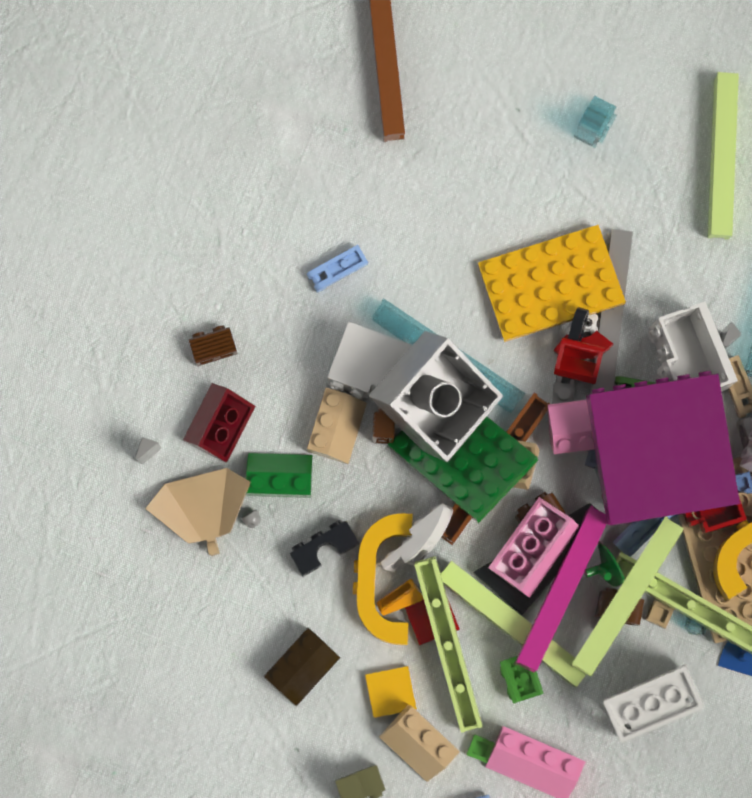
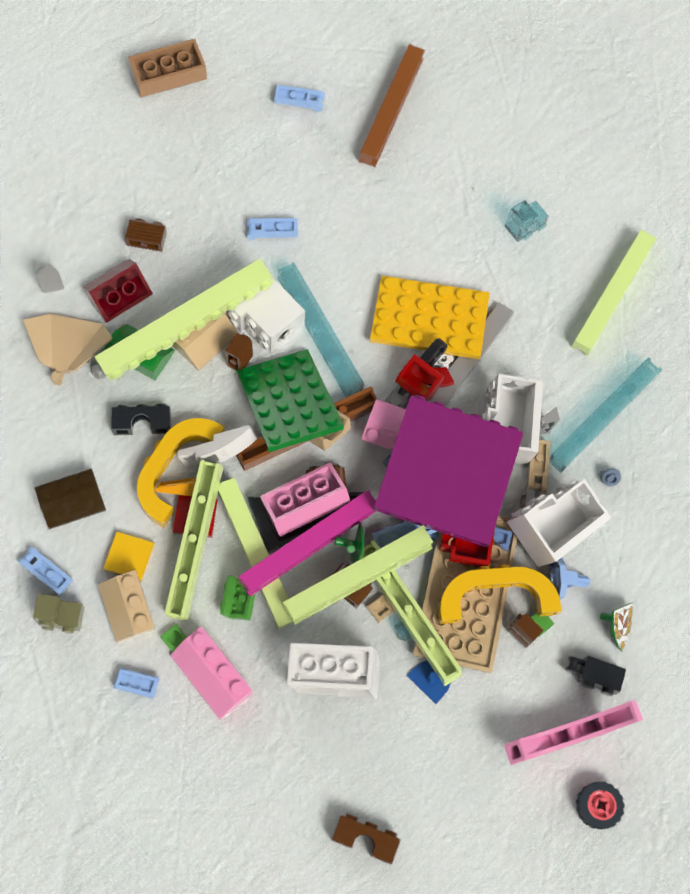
camera: 25 degrees right, 10 degrees down
light grey brick [369,331,503,462] -> none
none -> light blue plate [17,546,73,596]
none -> yellowish green brick [95,258,273,380]
none -> medium nougat brick [128,39,207,98]
none -> light blue plate [274,84,325,112]

